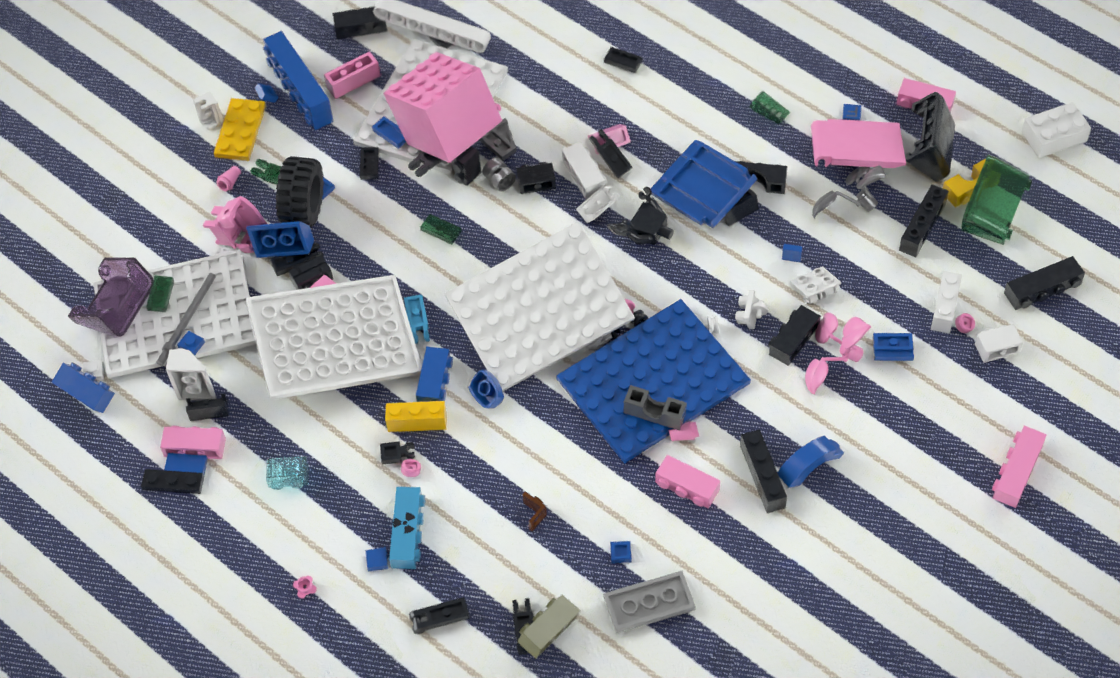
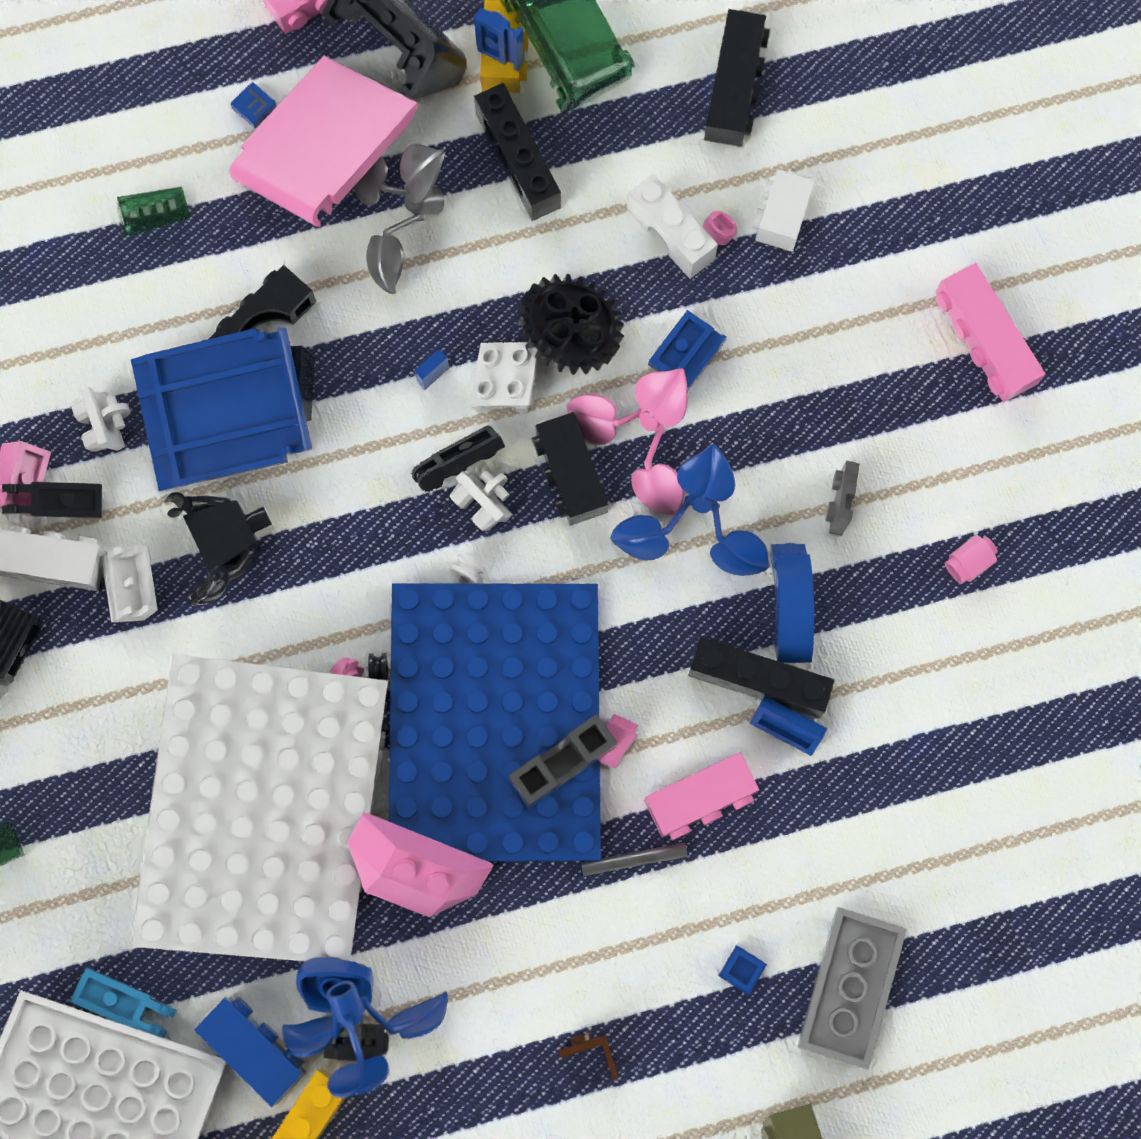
camera: 60 degrees left, 20 degrees up
none -> white hips [72,387,131,452]
none -> blue plant [282,981,448,1098]
none -> black bracket [323,1023,389,1061]
none -> bright pink wedge [348,811,493,917]
none -> black hinge [411,425,505,492]
none -> blue plate [474,7,524,71]
none -> black gear [517,274,624,375]
none -> flat silver bar [581,843,688,876]
none -> blue plant [610,443,770,576]
none -> blue tile [750,696,827,756]
none -> flat silver wing [825,460,860,536]
none -> bright pink brick [945,535,998,584]

